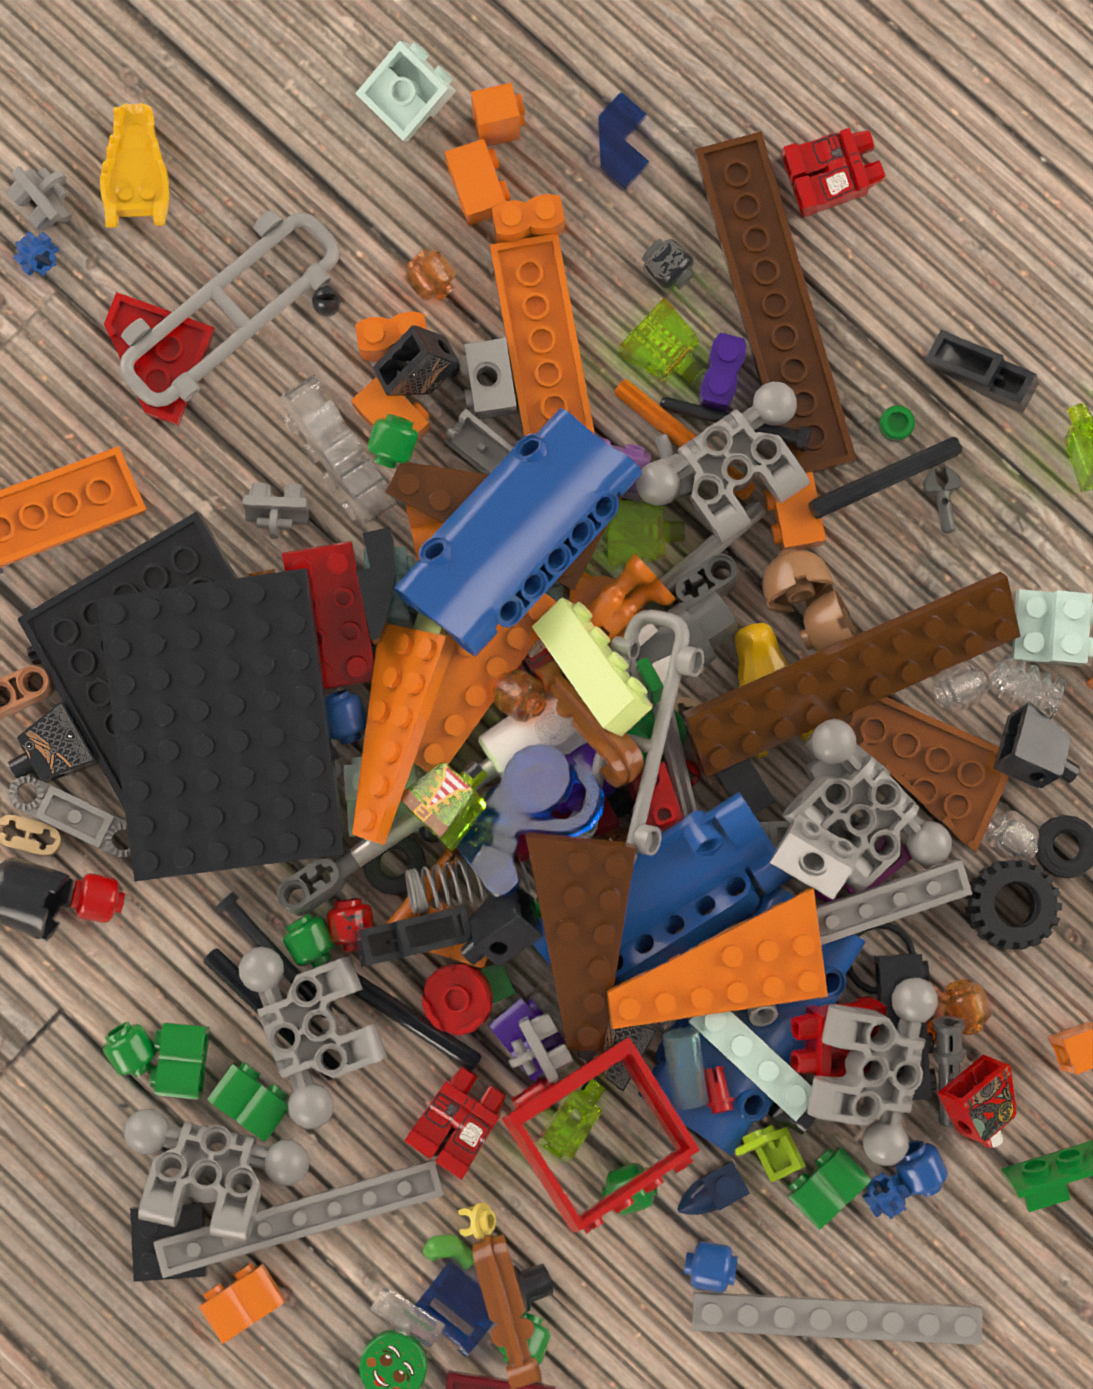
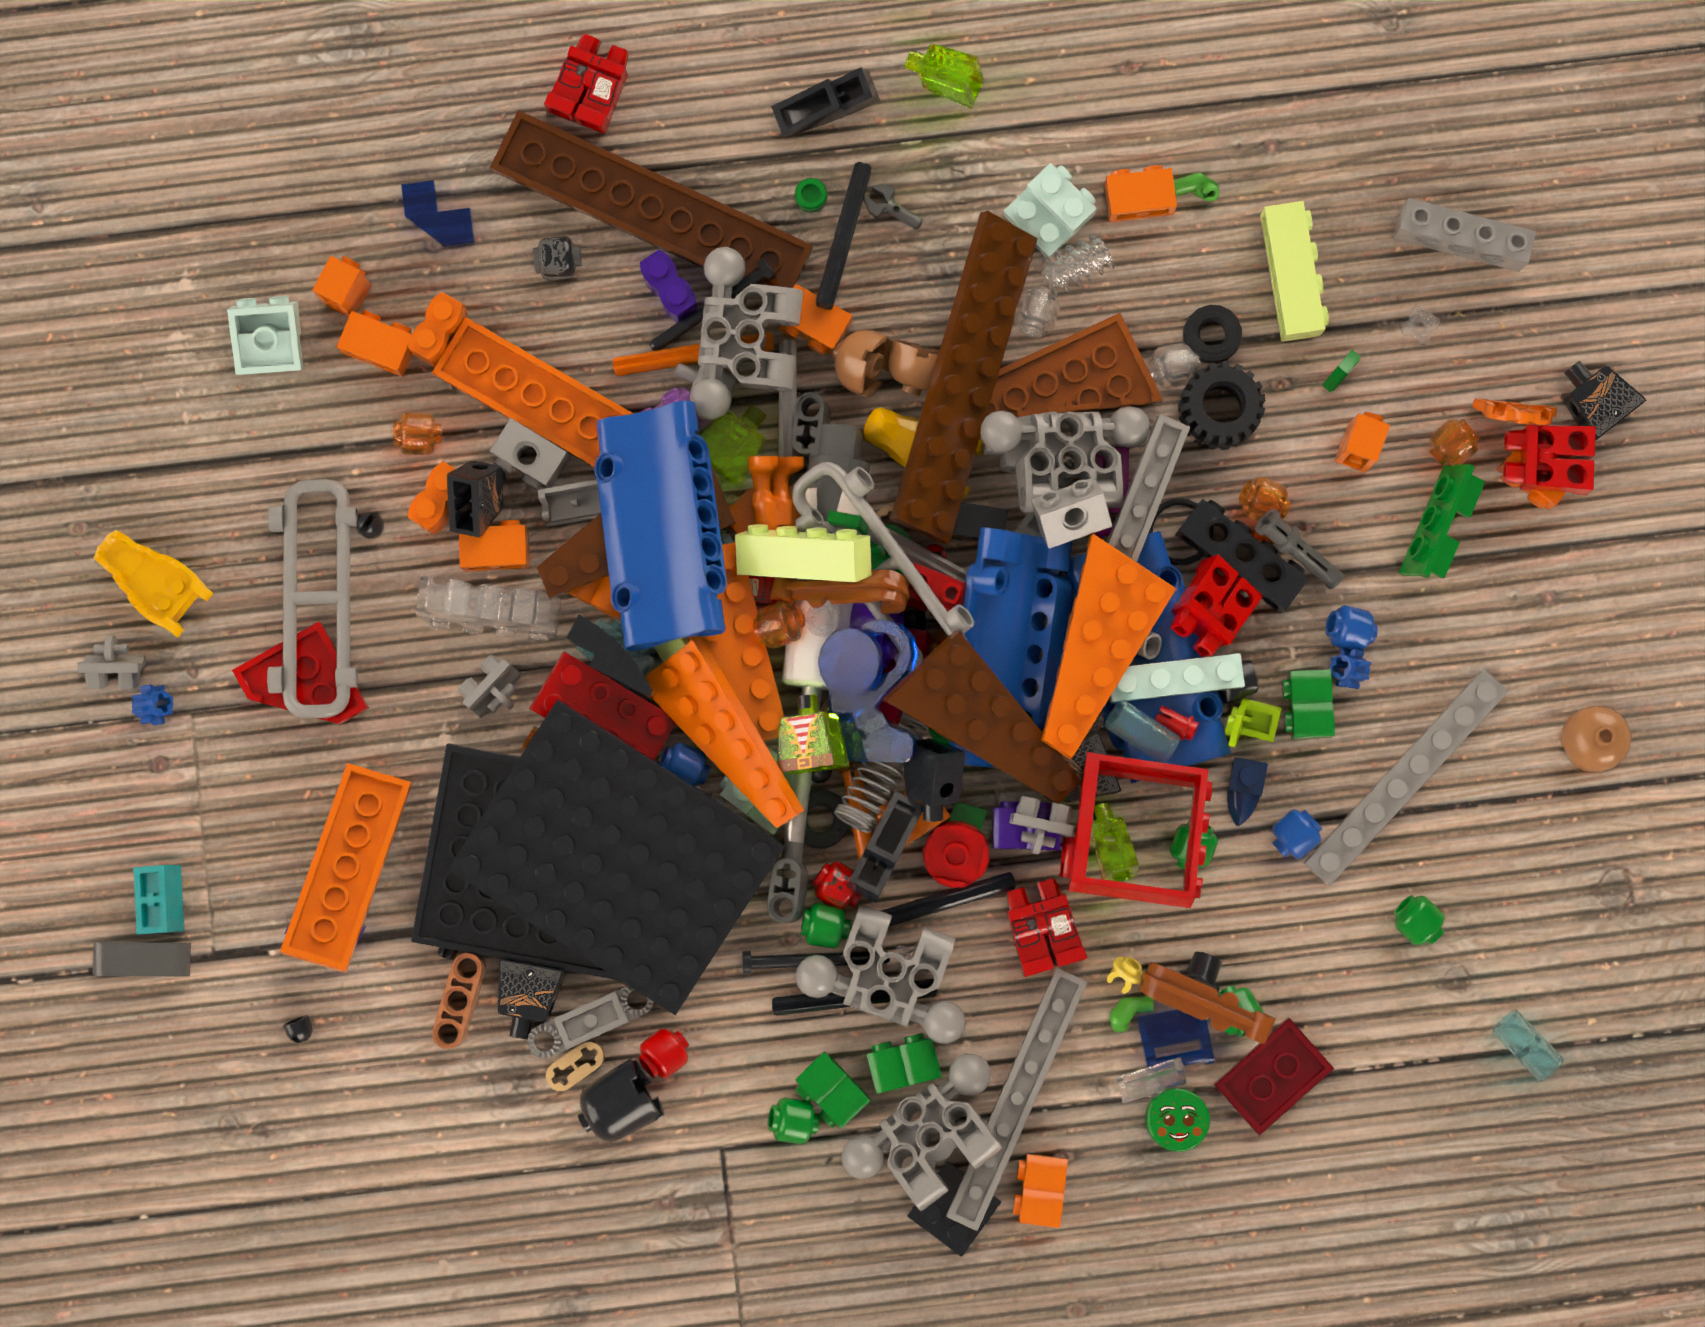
camera: 45 degrees left, 0 degrees up
green head [367,413,418,469] -> none
clear neon green torso [618,297,705,384] -> none
light grey connector [807,978,938,1166] -> none
red torso [937,1054,1017,1148] -> none
torso [993,702,1080,788] -> none

